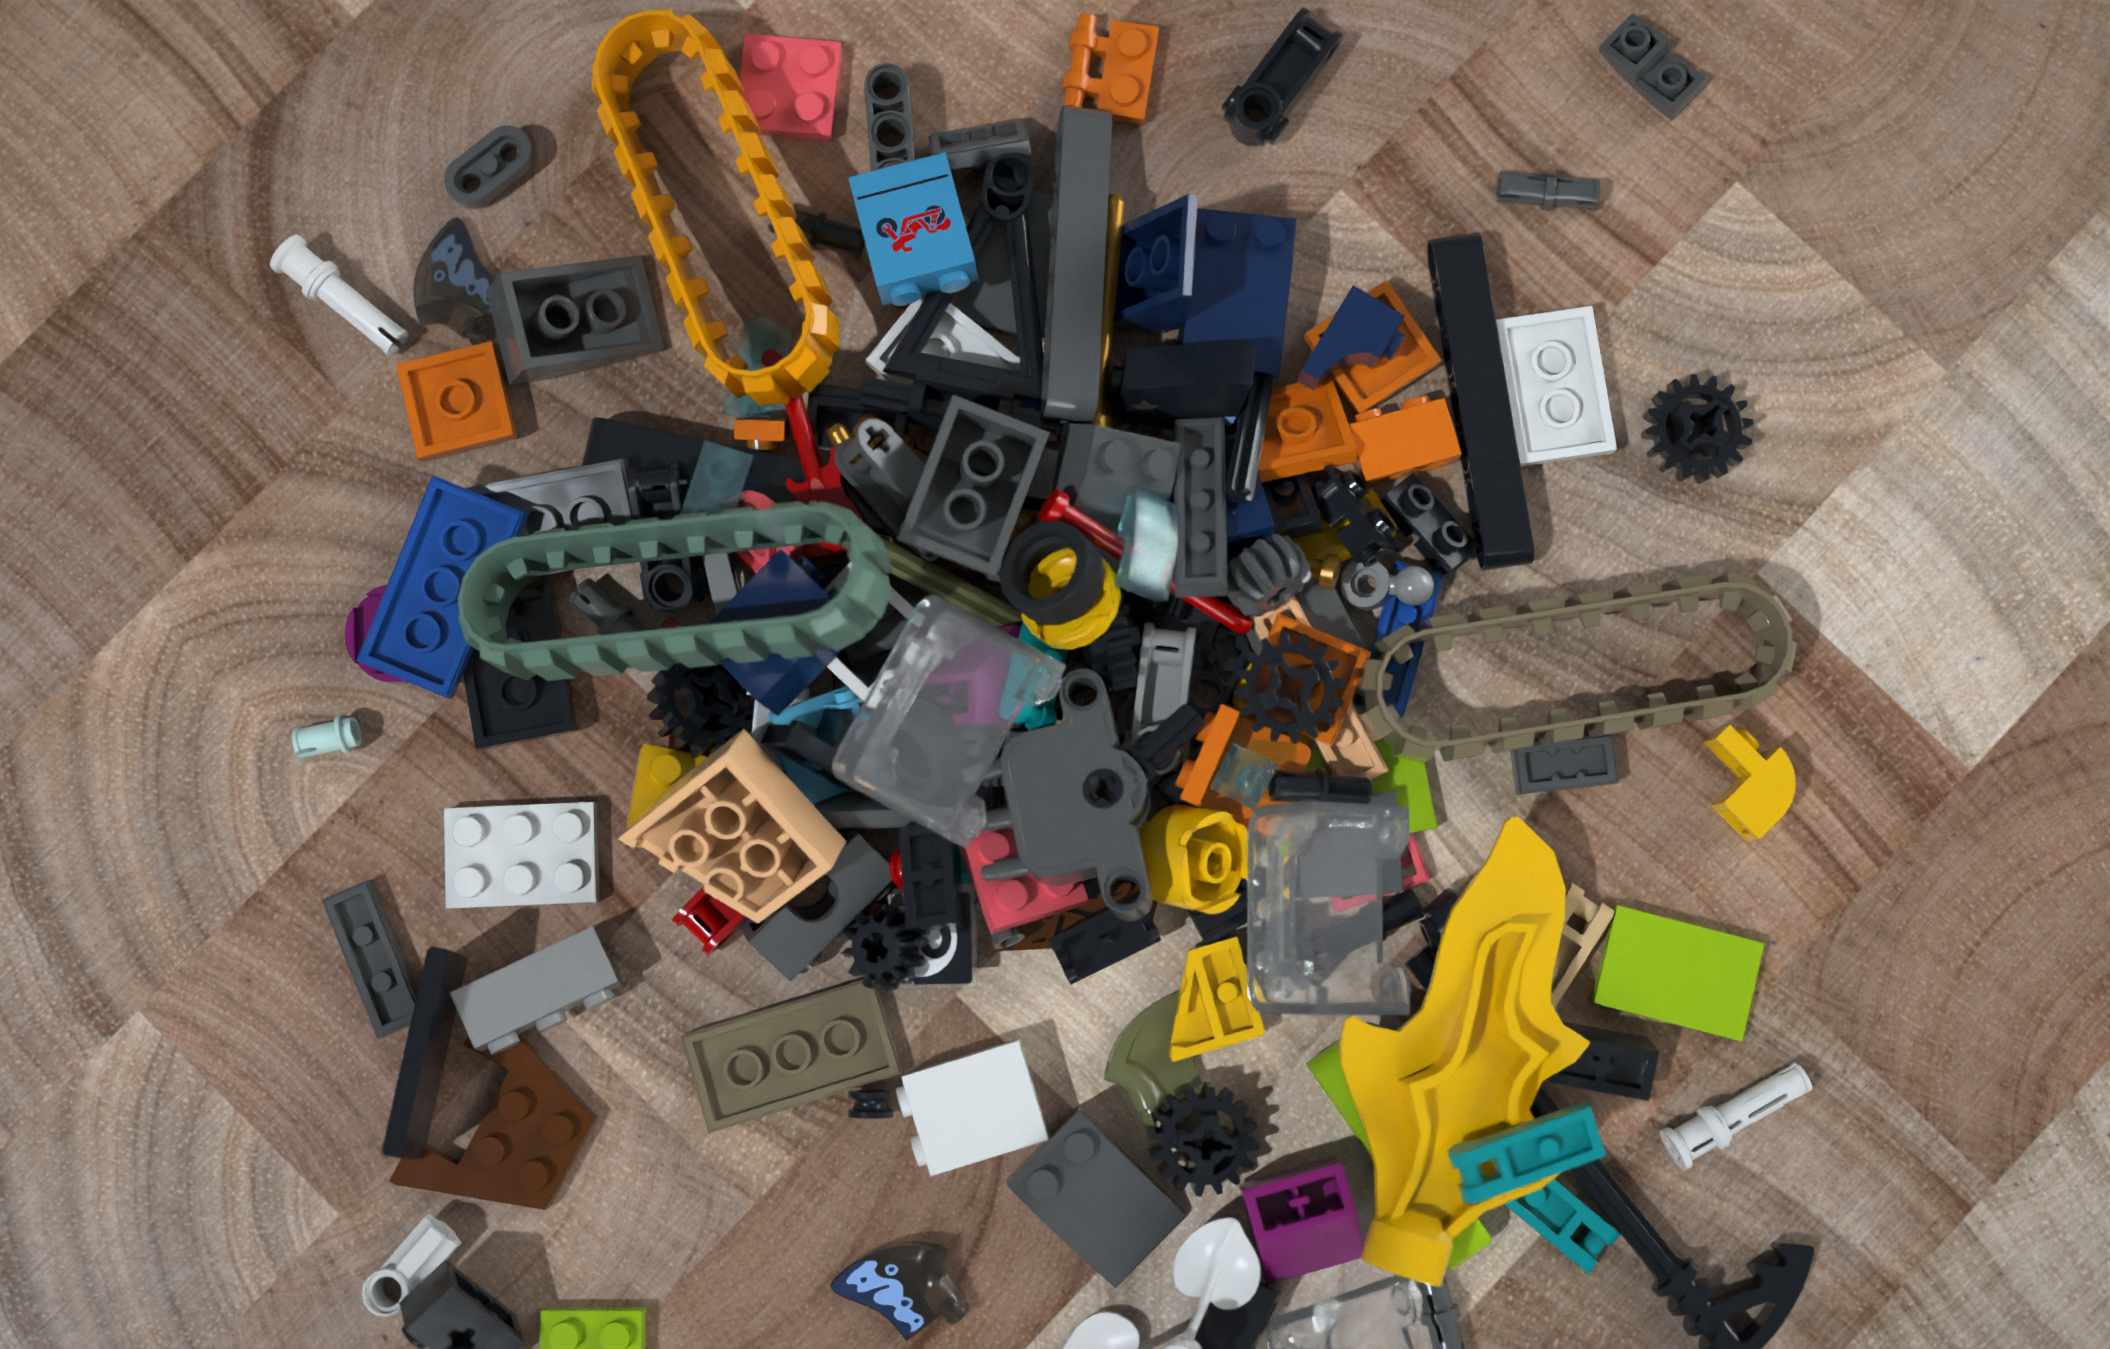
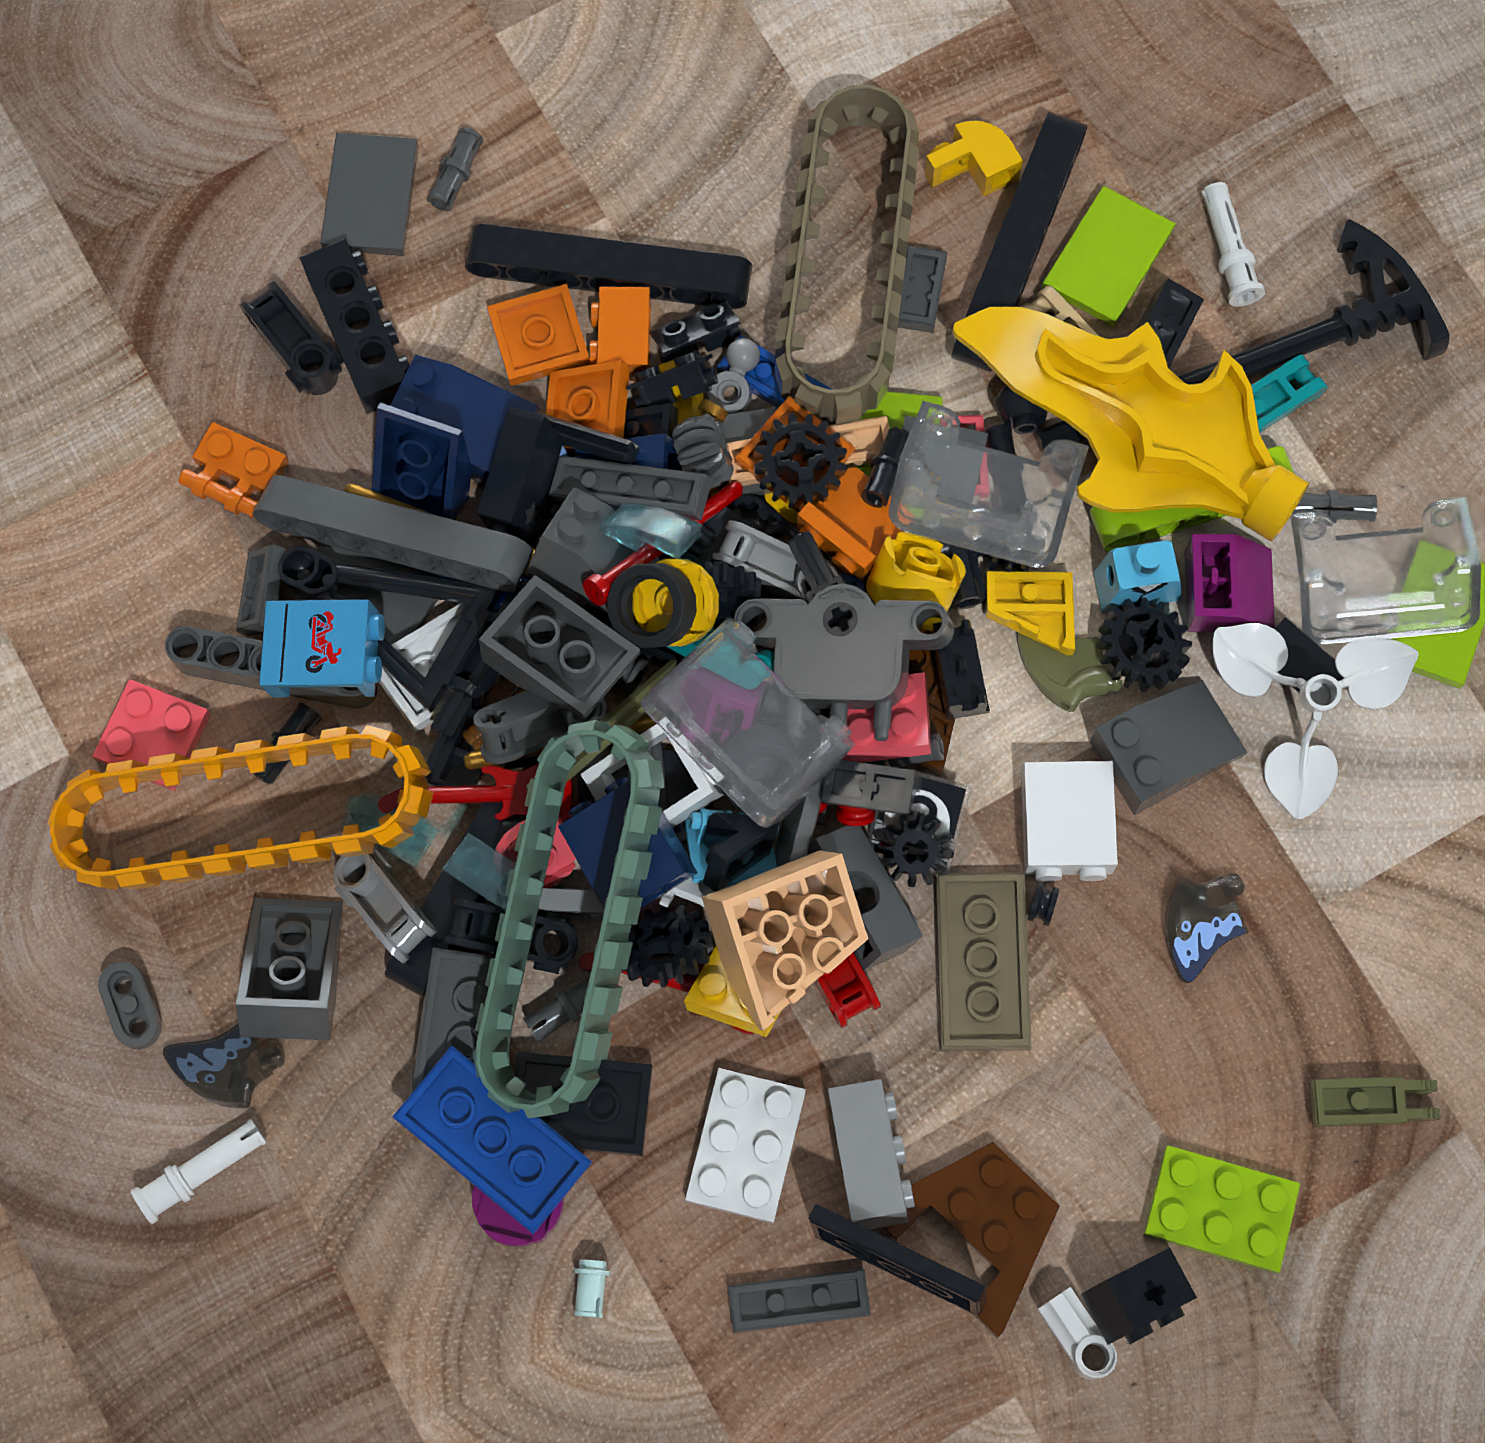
camera: 75 degrees left, 10 degrees down
orange plate [396,341,518,462] -> none
orange plate [734,416,789,450] -> none
clear light blue plate [1209,743,1278,811] -> none
dark blue arch [1297,285,1405,391] -> none
teal plate [1447,1101,1606,1204] -> none
white plate [1496,306,1617,467] -> none
dark grey slope [1599,13,1706,121] -> none
black gear [1641,374,1754,484] -> none
none -> black brick [299,239,410,414]
none -> dark grey tile [320,133,419,256]
none -> light grey piece [333,849,437,963]
none -> black beam [951,112,1088,372]
none -> medium azure torso [1093,540,1182,613]

